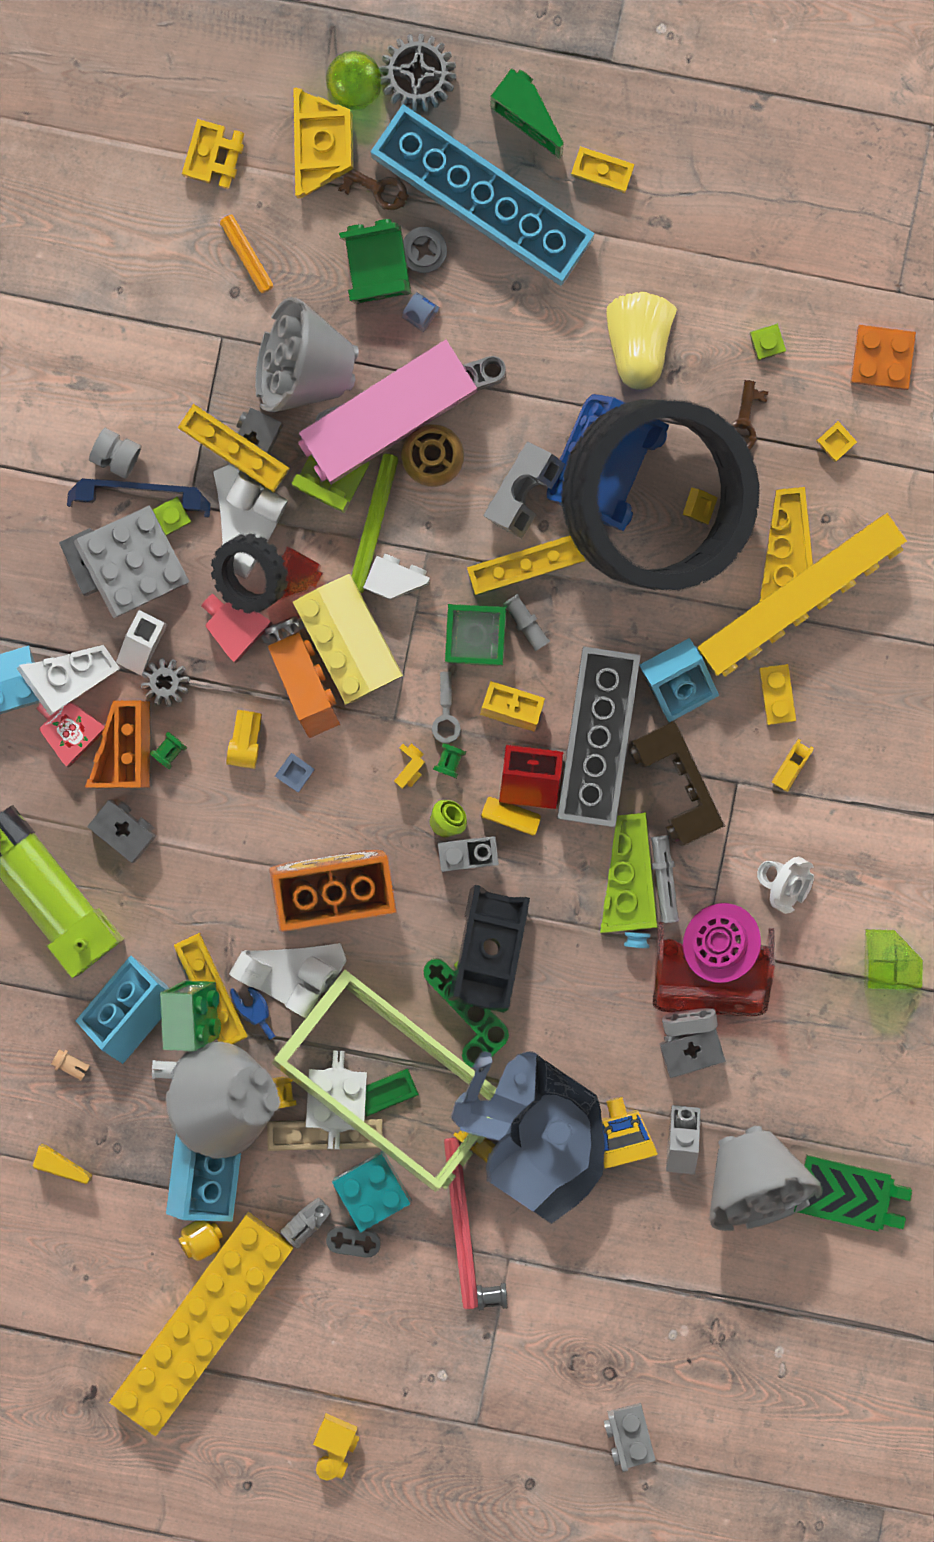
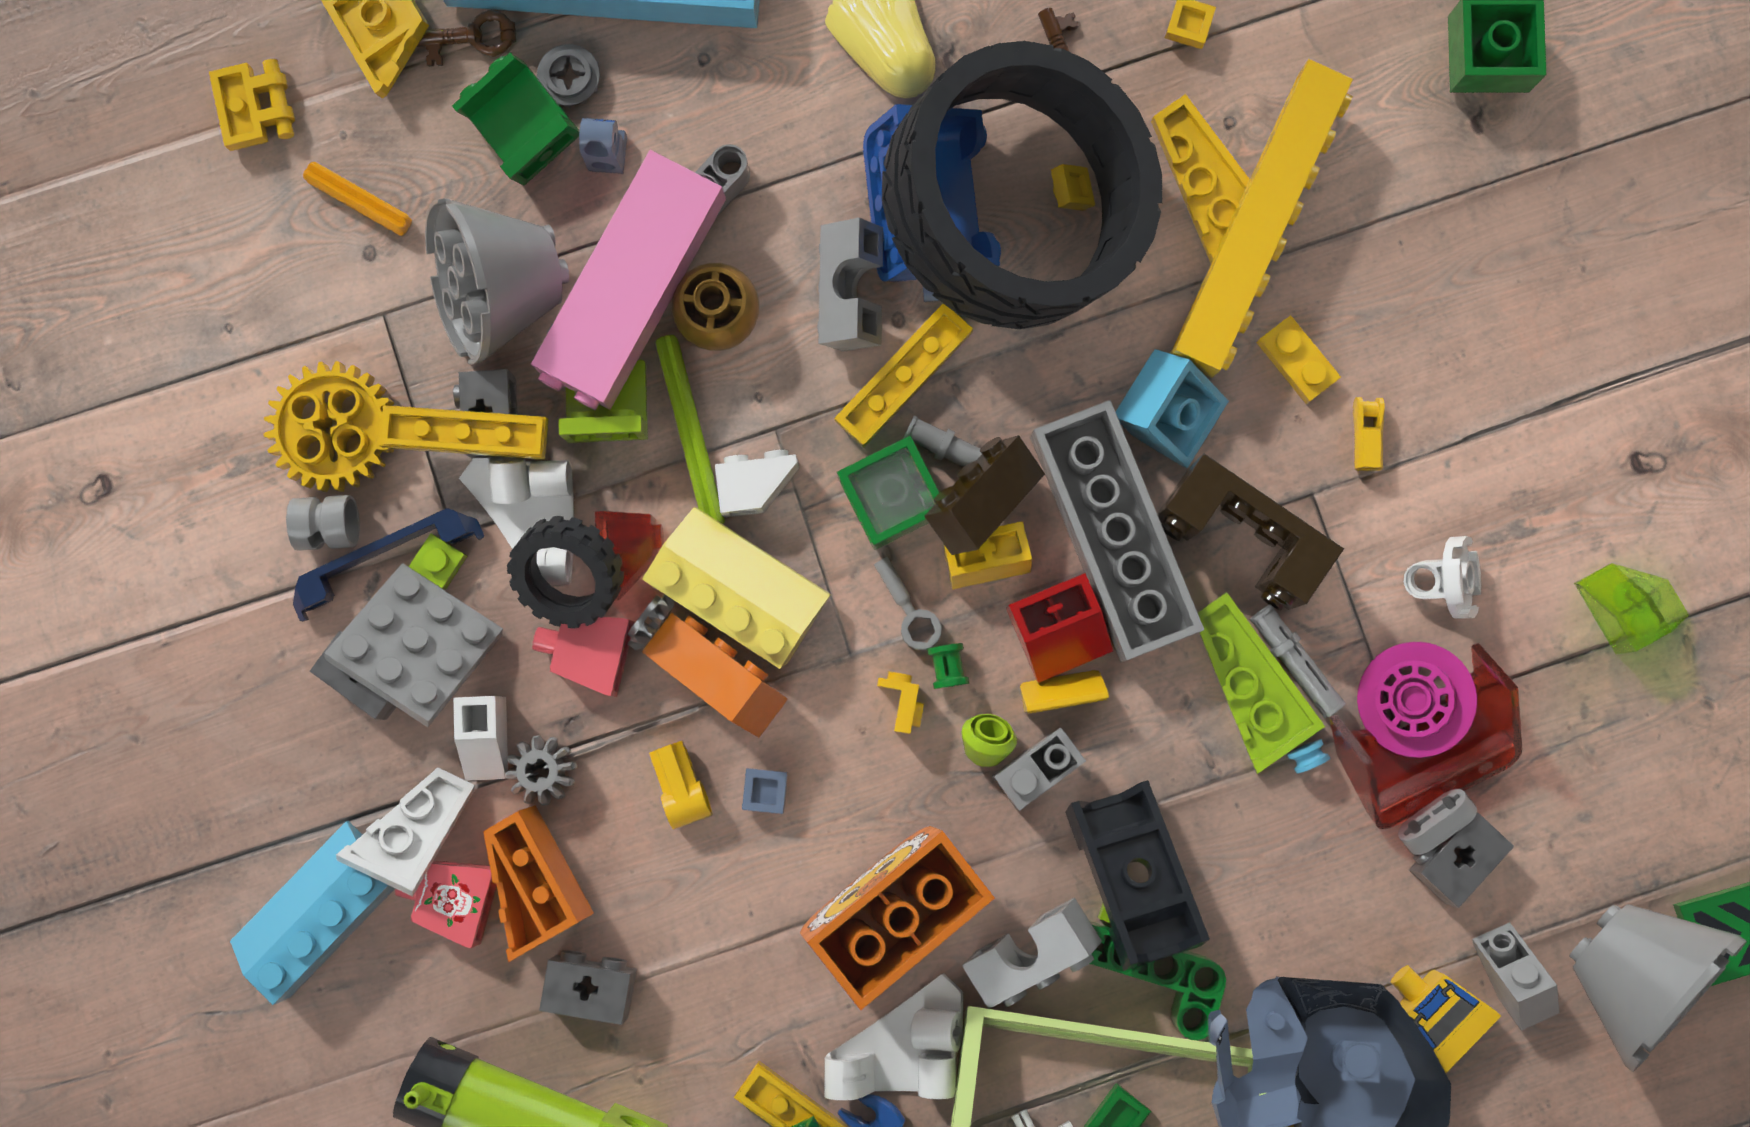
camera: 25 degrees left, 5 degrees down
green bush [150,732,188,770] -> none
none -> yellow gear [263,361,394,492]
none -> dark brown brick [924,435,1045,555]
none -> light grey arch [962,897,1102,1009]

